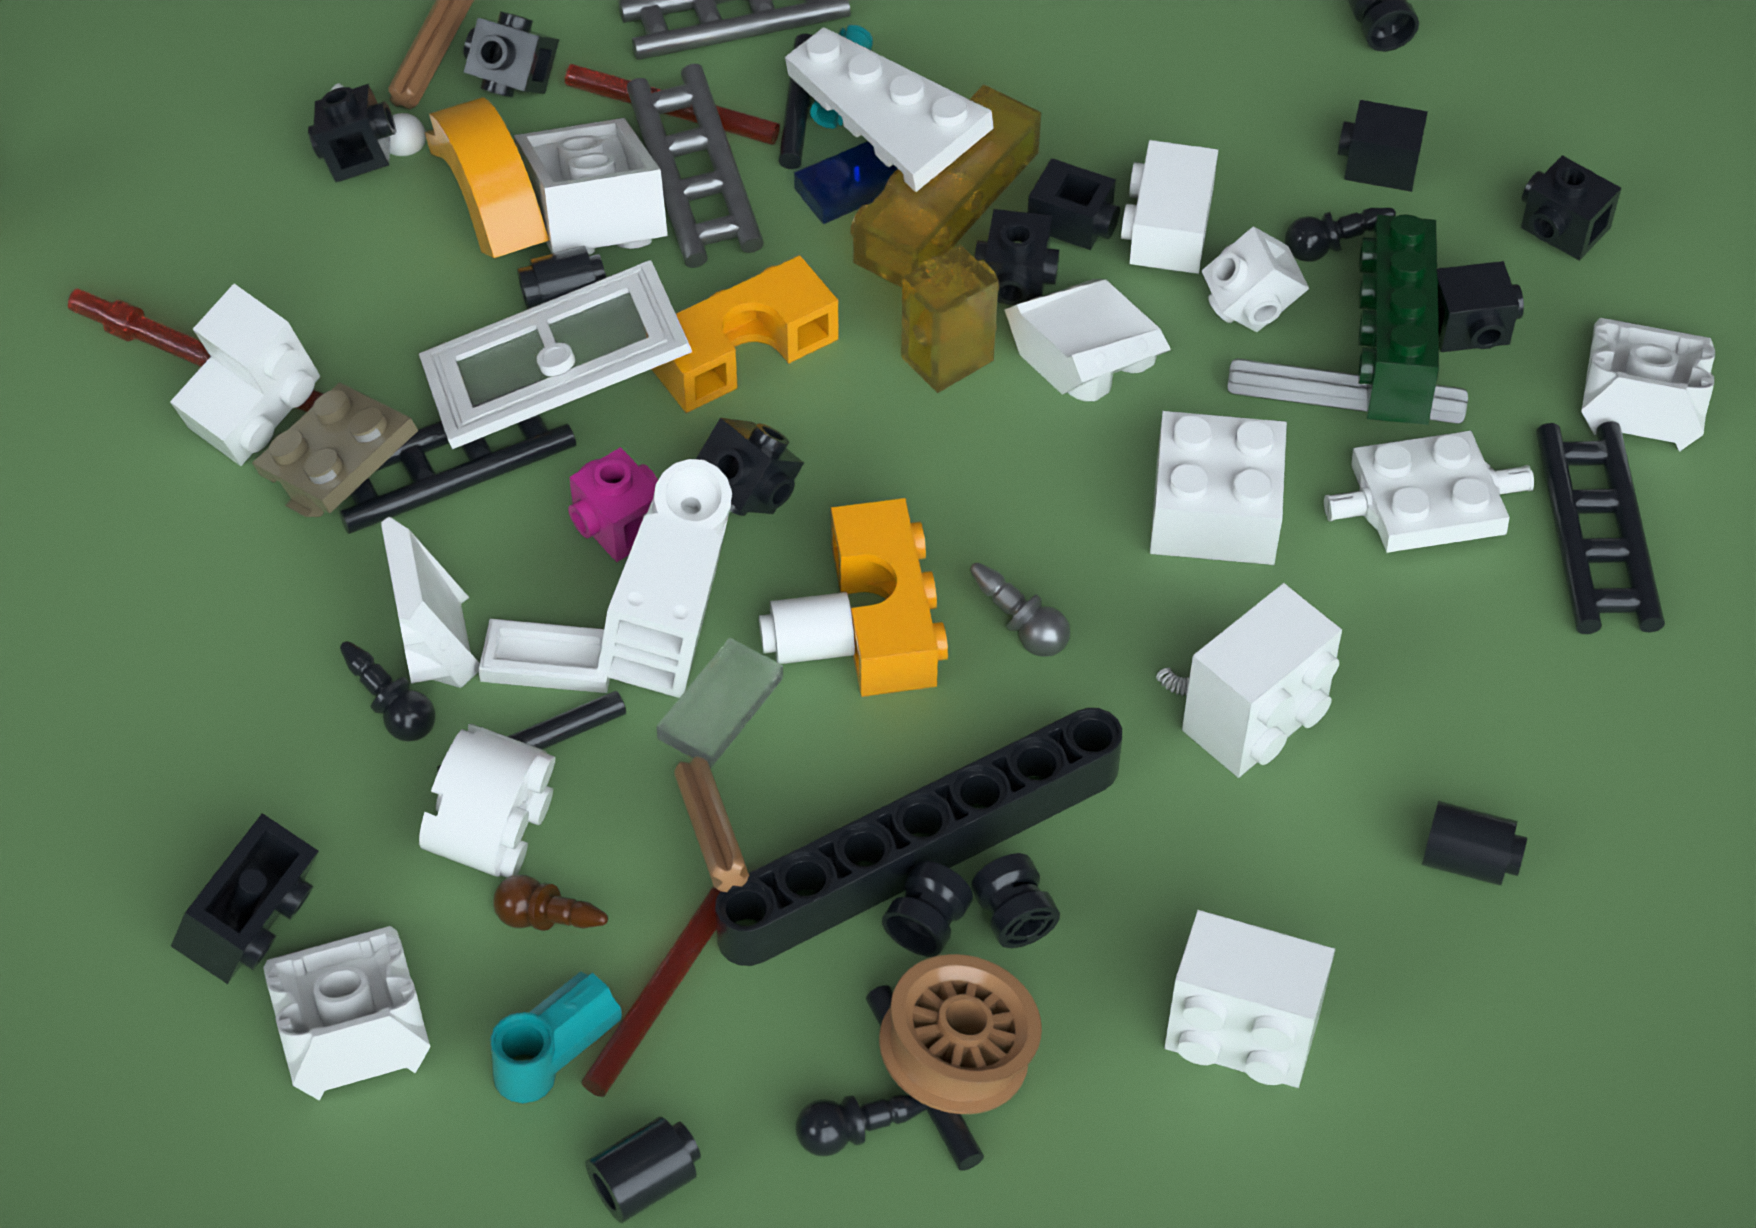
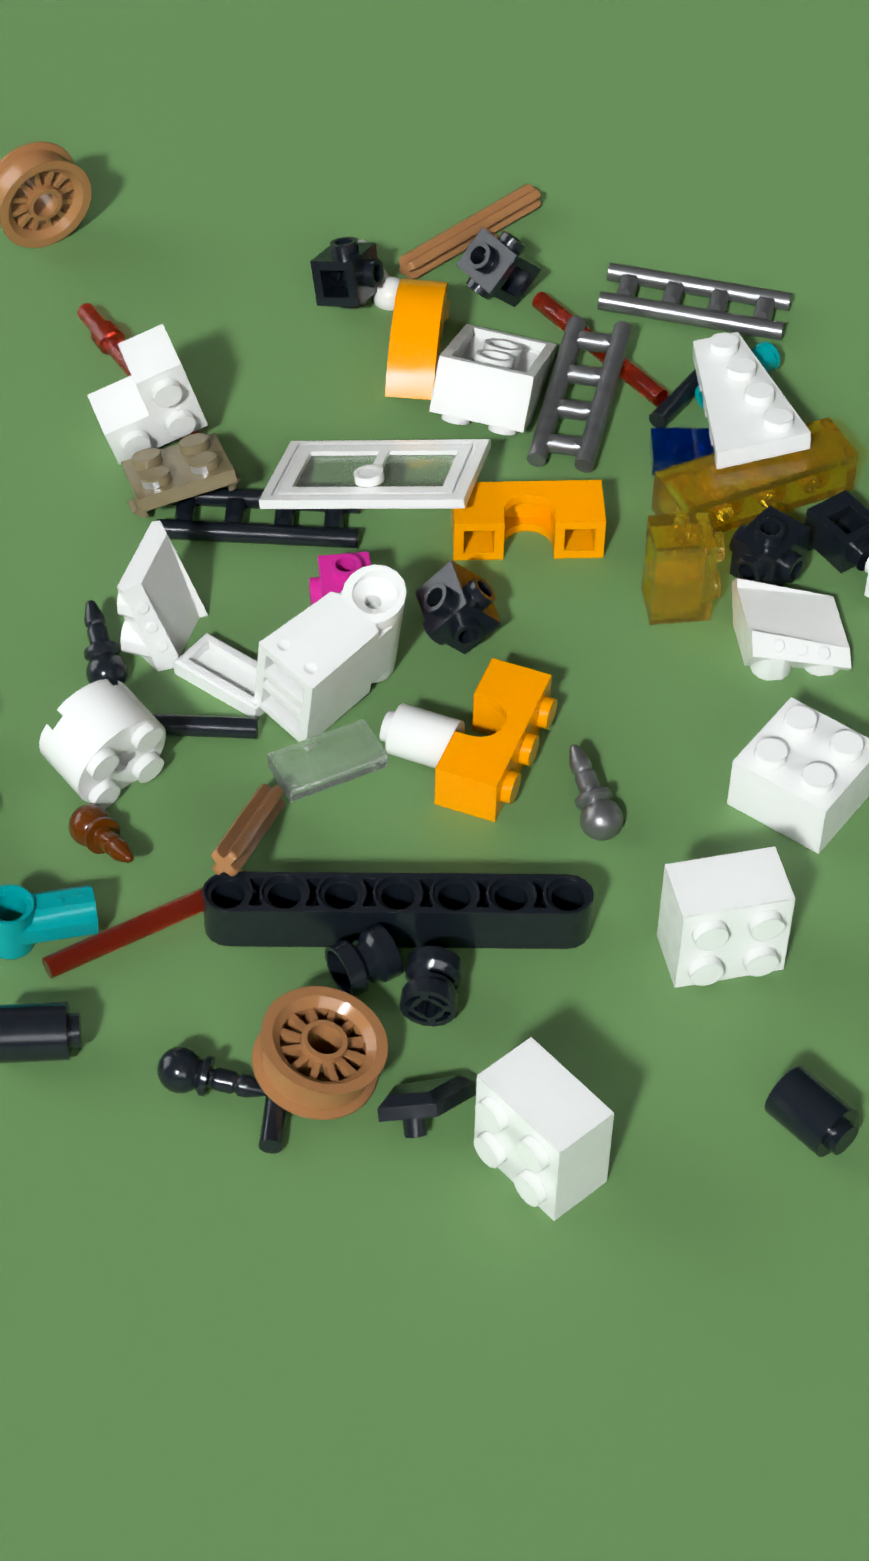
camera: 30 degrees right, 5 degrees down
black brick [517,245,606,310] -> none
none -> black piece [377,1075,476,1138]

